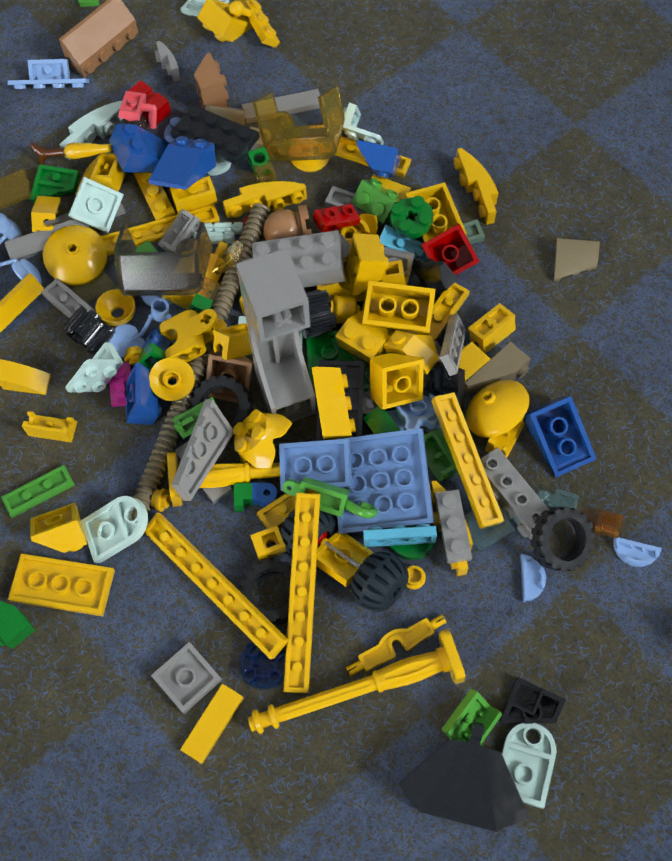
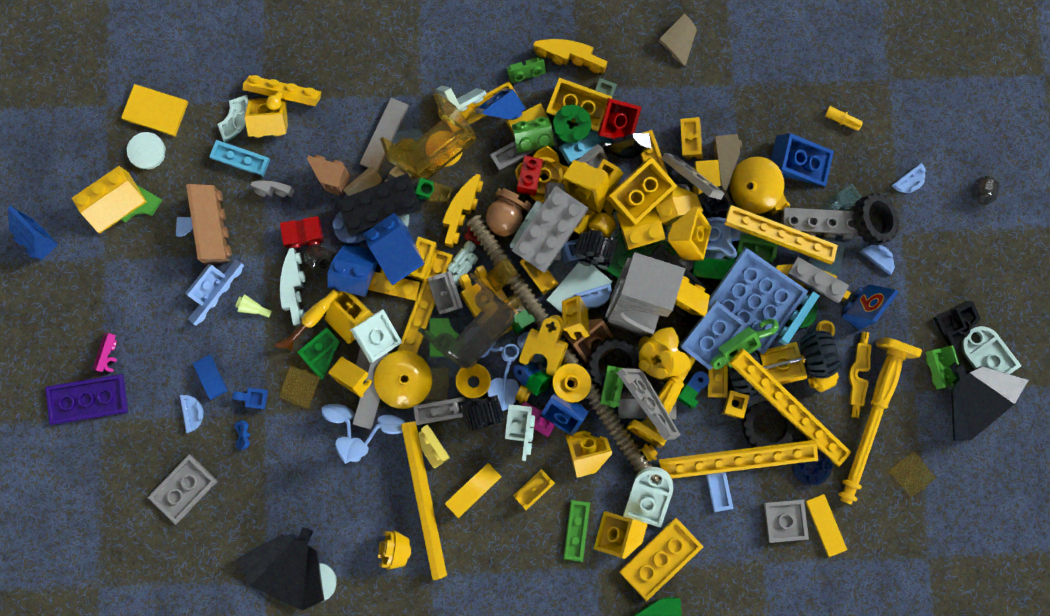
camera: 55 degrees left, 15 degrees up
coral plate [119,91,157,129] -> none
clear orange plate [594,510,624,538] -> none
none -> medium azure plate [209,140,270,177]
none -> yellowish green cone [235,294,272,318]
none -> light yellow bracket [418,425,450,468]
none -> bright green hinge [506,57,546,84]
none -> yellow slope [565,430,612,478]
none -> light blue tile [706,472,733,512]
none -> yellow head [808,373,839,392]
none -> yellow axle [825,106,863,131]
none -> blue slope [841,284,899,330]
none -> clear yellow piece [889,451,936,498]

